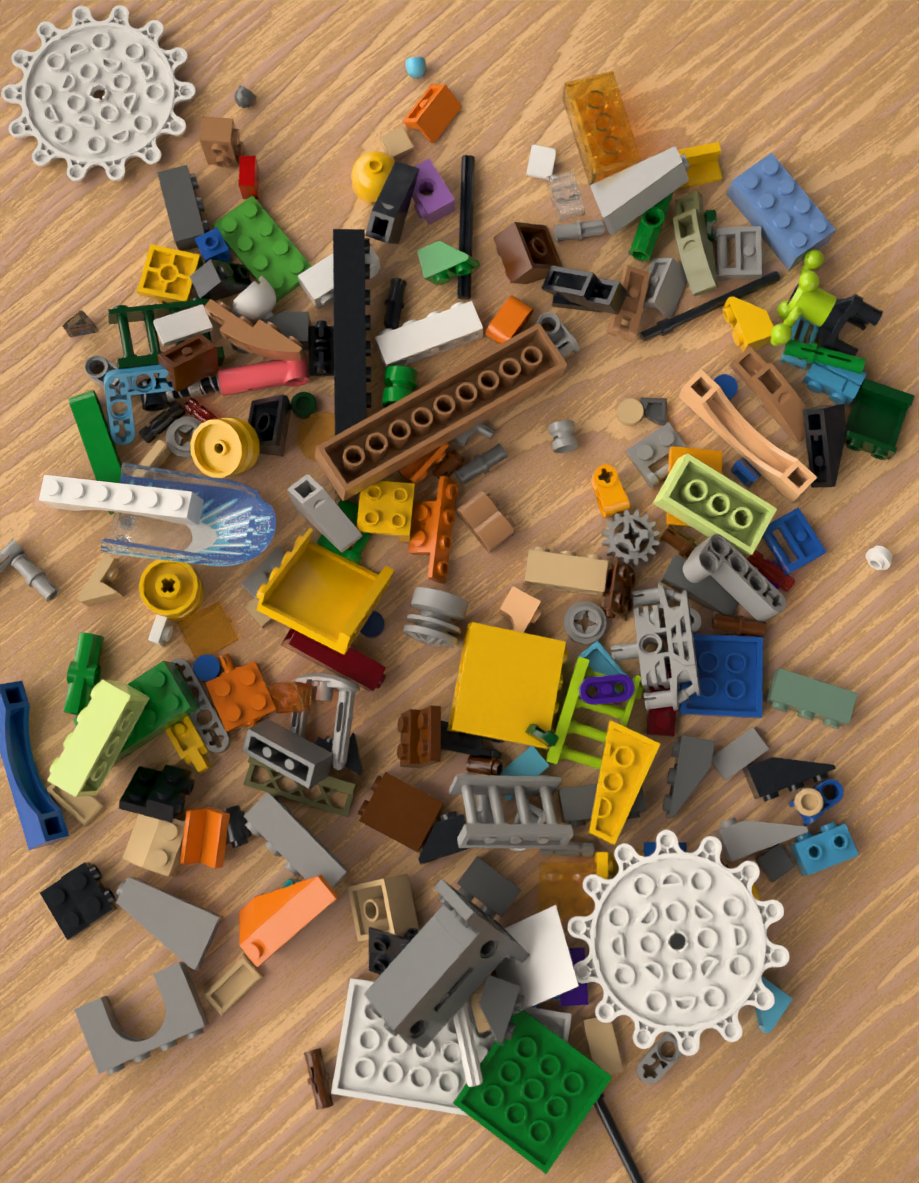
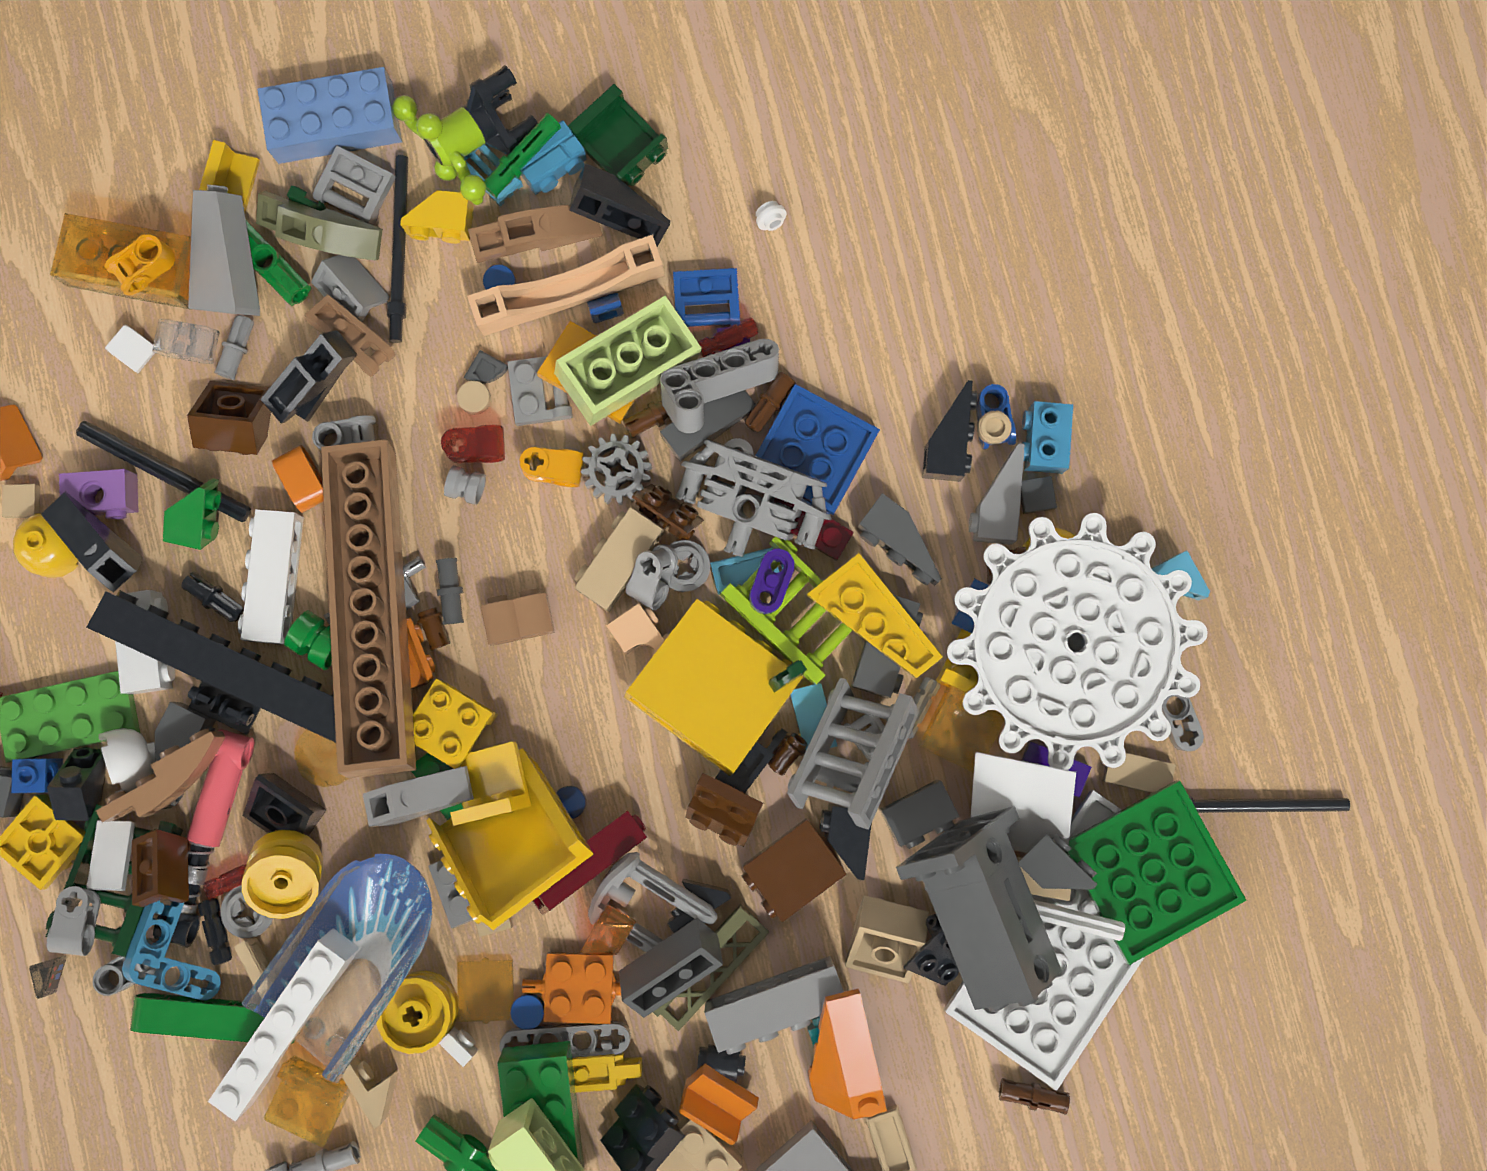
camera: 65 degrees left, 5 degrees up
dark green tile [291,392,317,419] -> none
light grey wheel [403,587,469,648] -> none
orange bracket [408,476,458,584] -> none
light grey tile [712,727,769,781] -> none
sand green brick [765,668,858,729] -> none
none -> light grey piece [47,886,101,956]
none -> light orange piece [105,234,175,296]
none -> clear yellow bracket [264,1055,351,1147]
none -> clear red piece [441,425,505,464]
none -> yellow bracket [450,741,531,826]
none -> light grey piece [626,544,678,610]

